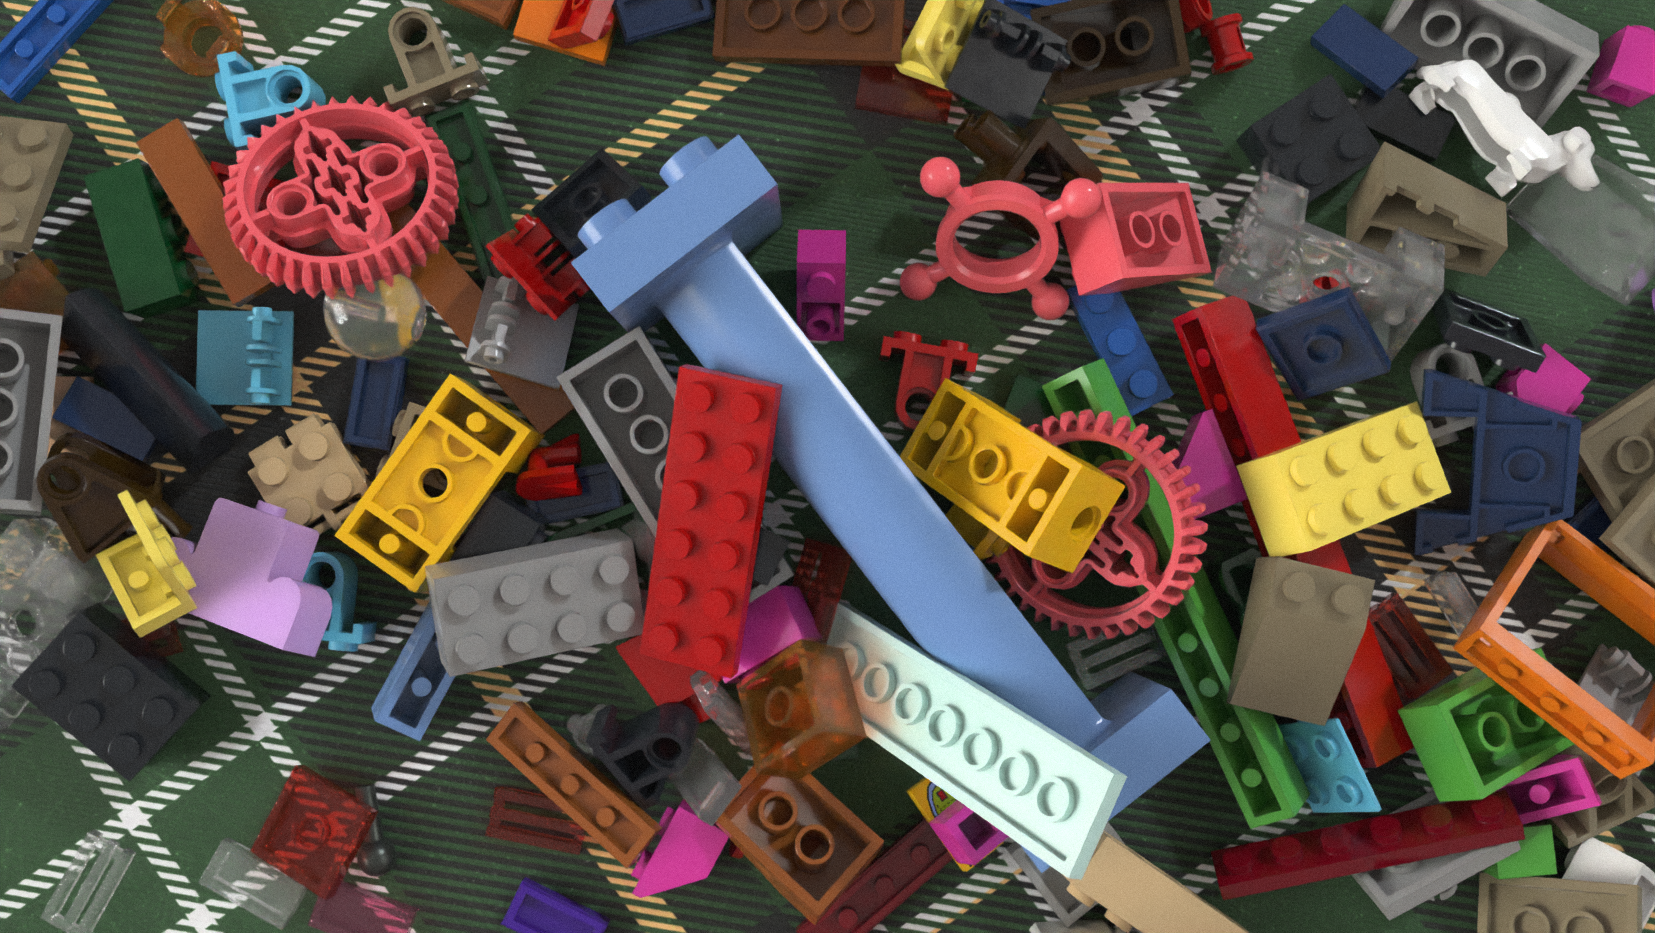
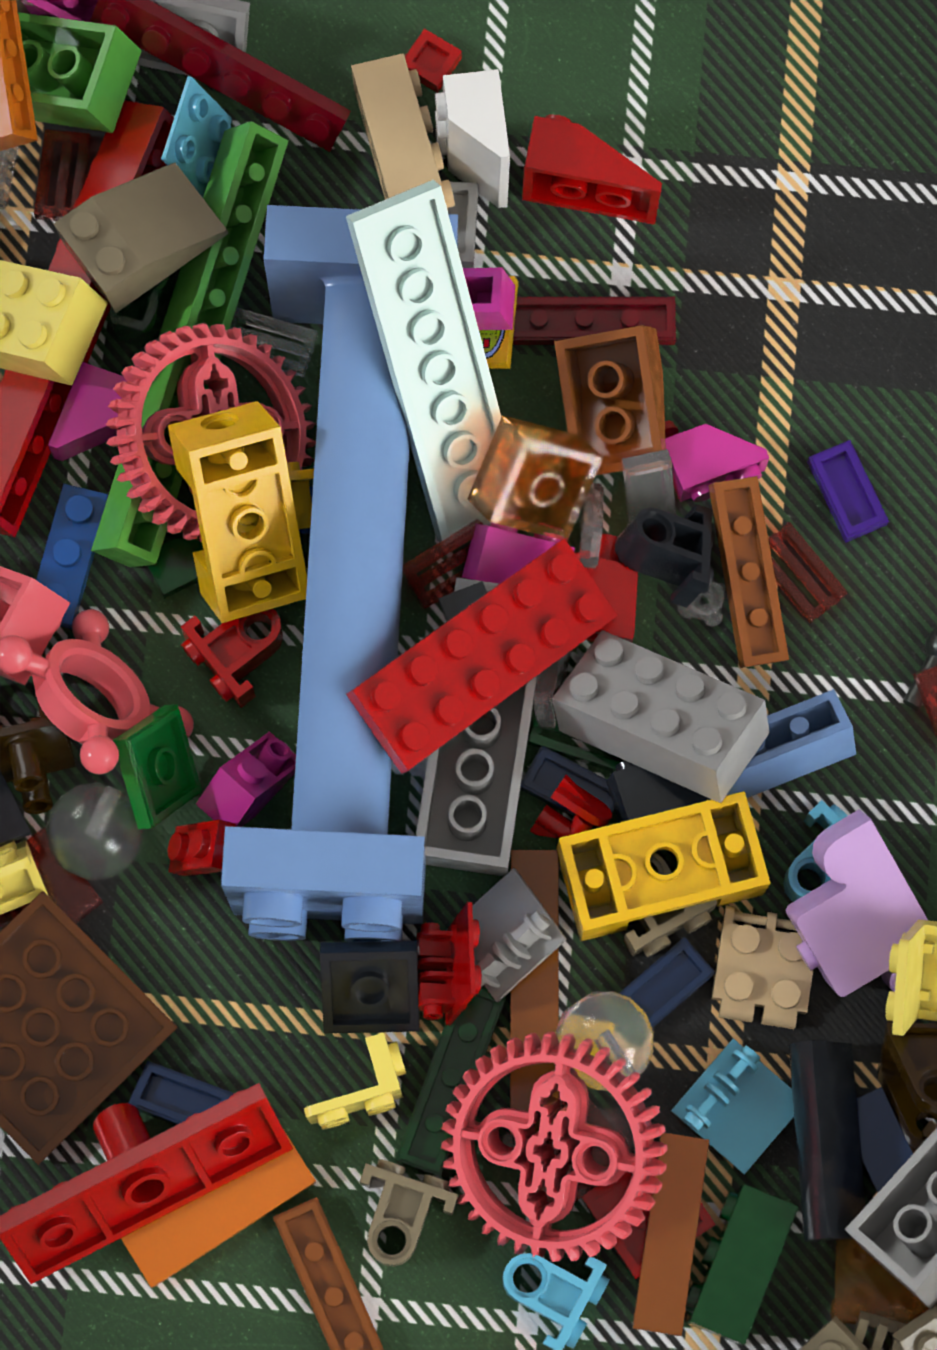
camera: 140 degrees left, 10 degrees down
none -> clear piece [45,782,145,881]
none -> green tile [113,704,202,829]
none -> red plate [168,820,236,876]
none -> light yellow bracket [304,1032,406,1130]

